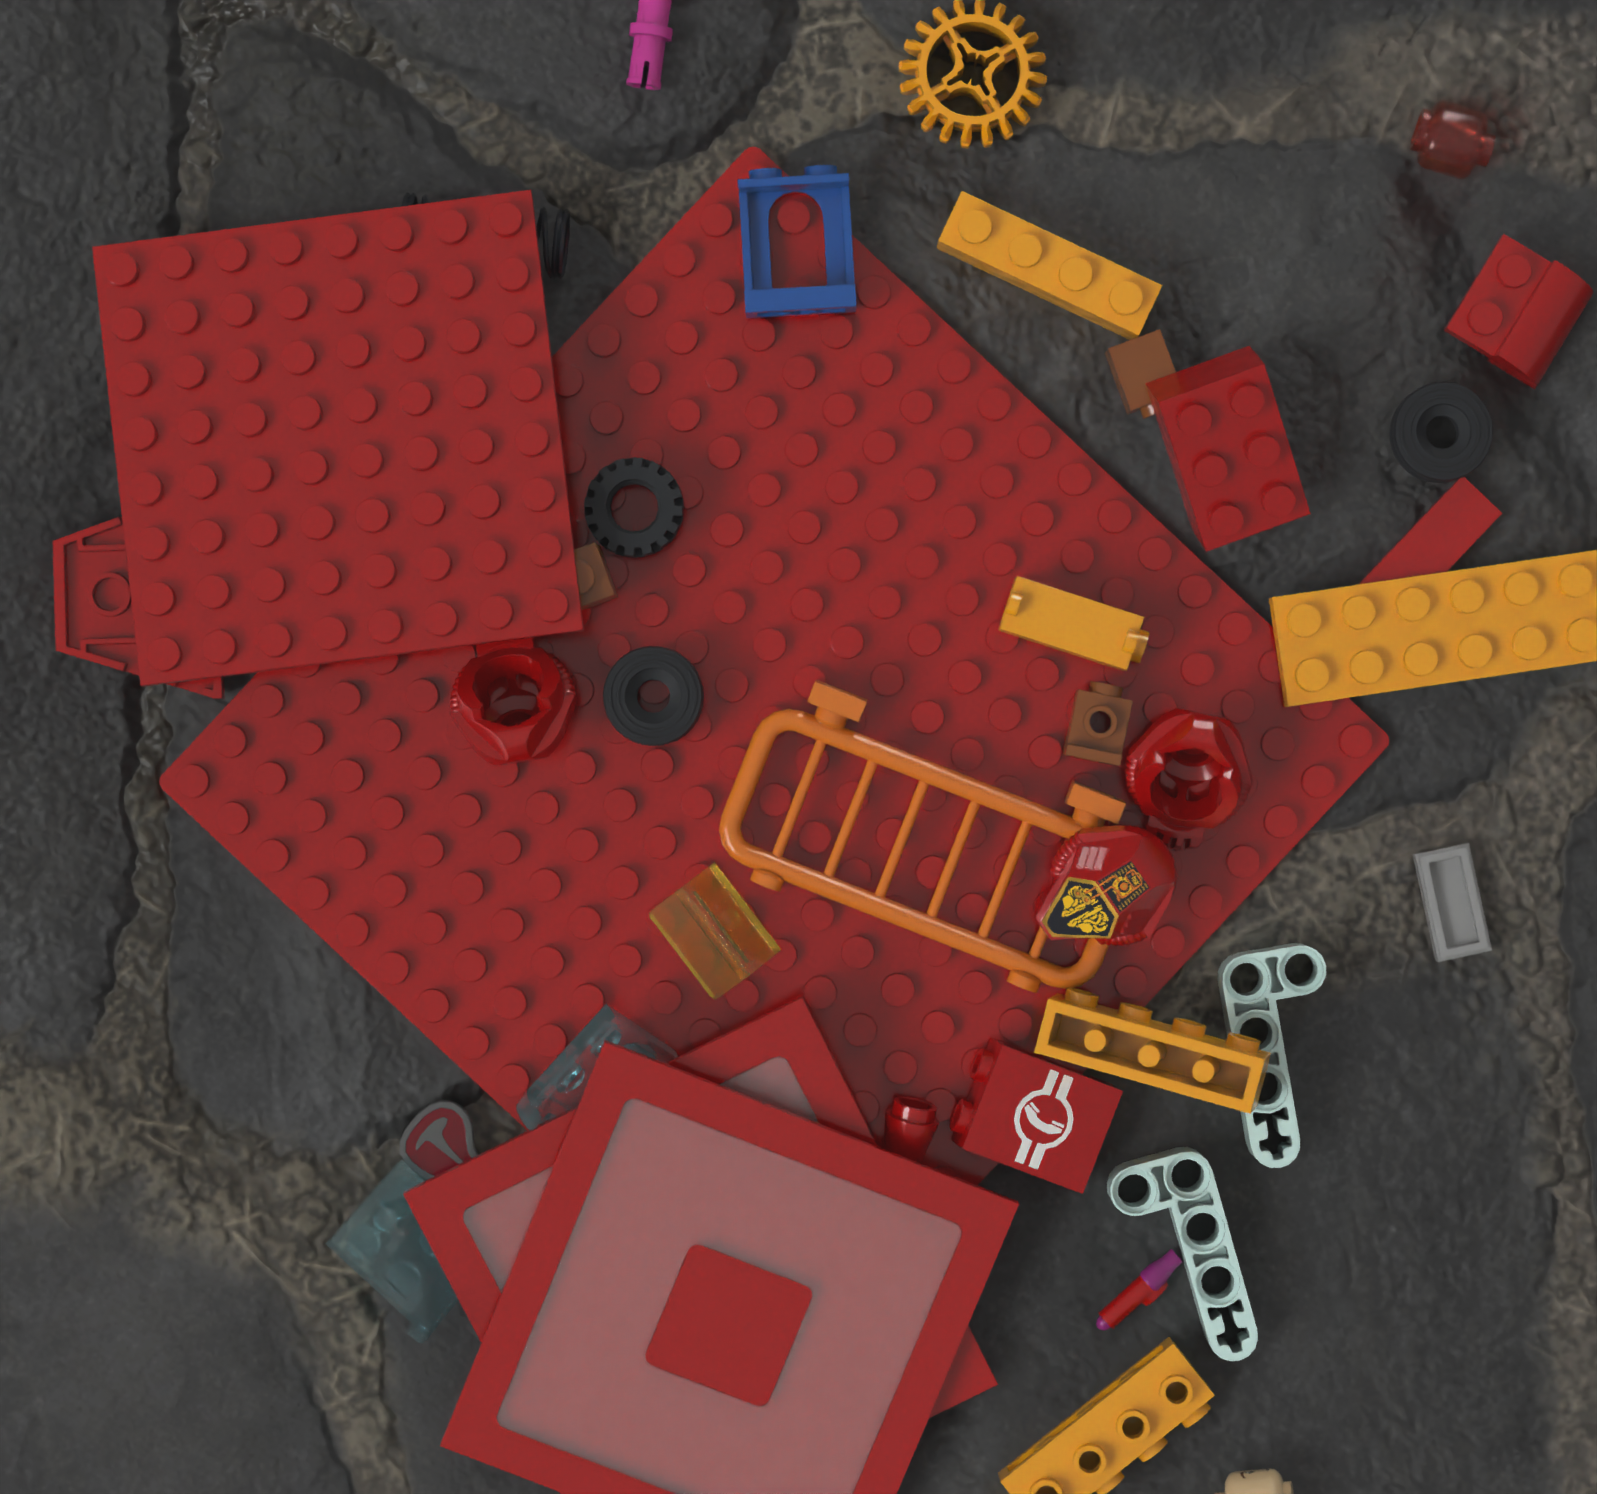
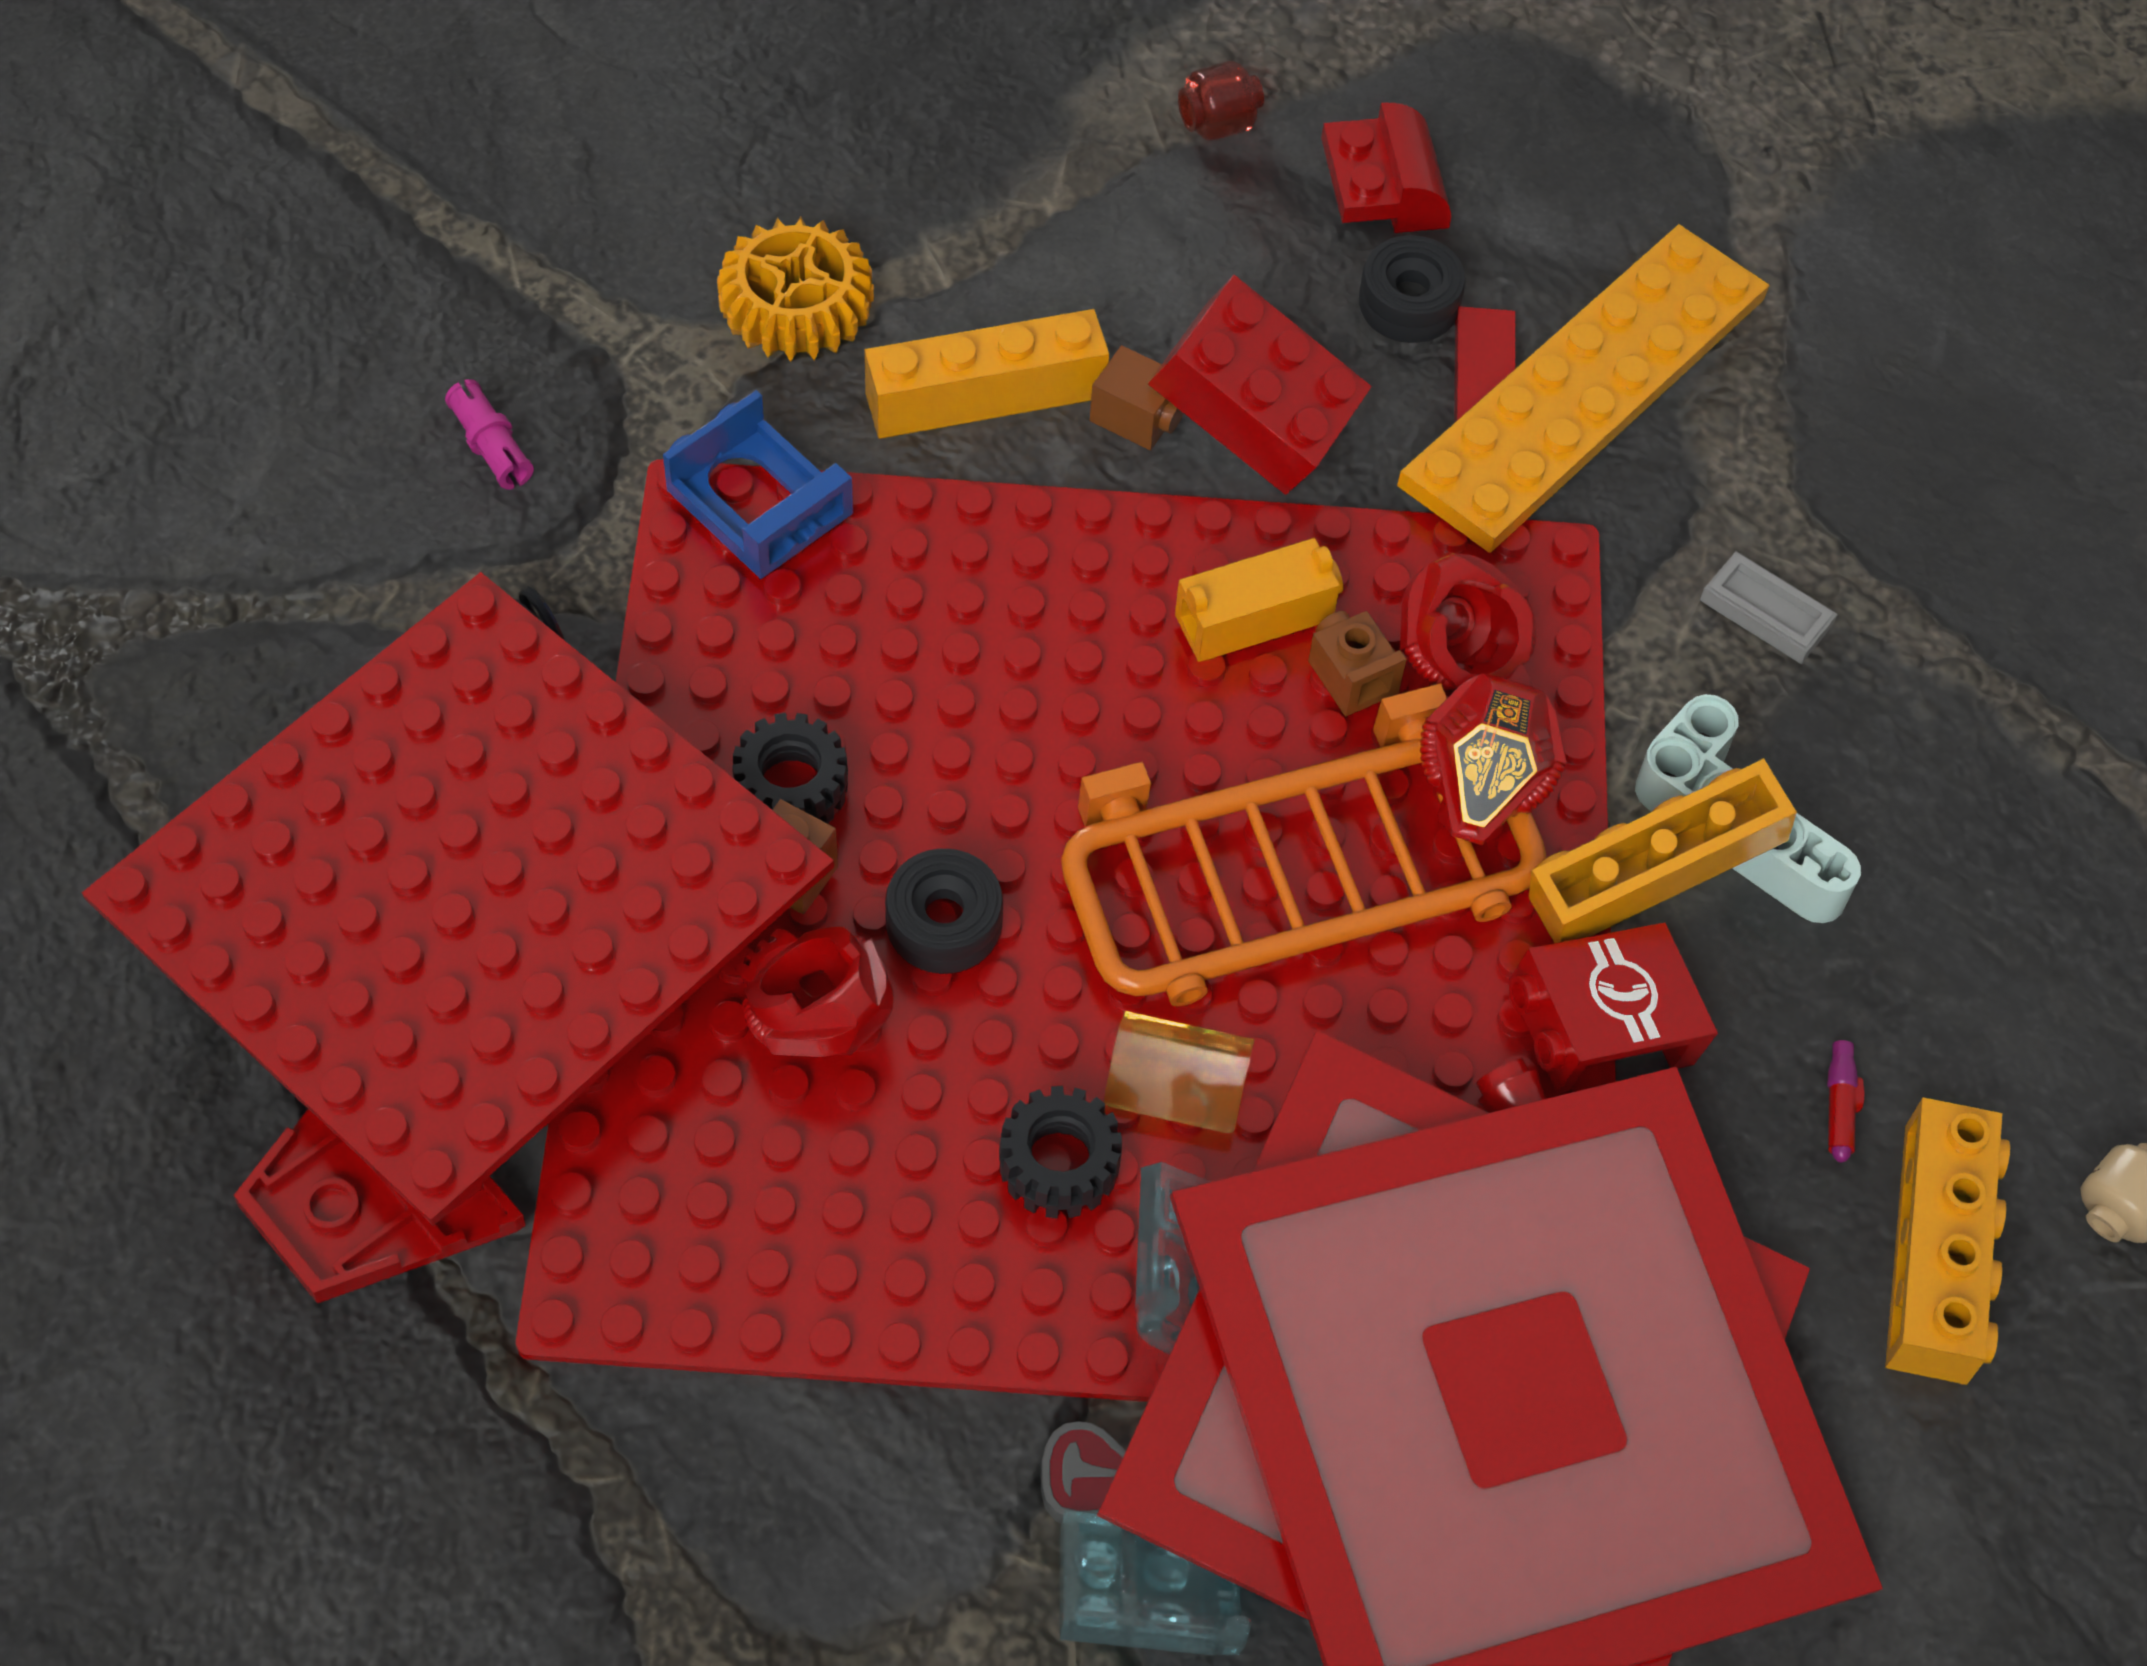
camera: 40 degrees left, 30 degrees down
light aqua beam [1107,1147,1258,1361] -> none
none -> black tyre [999,1086,1122,1219]

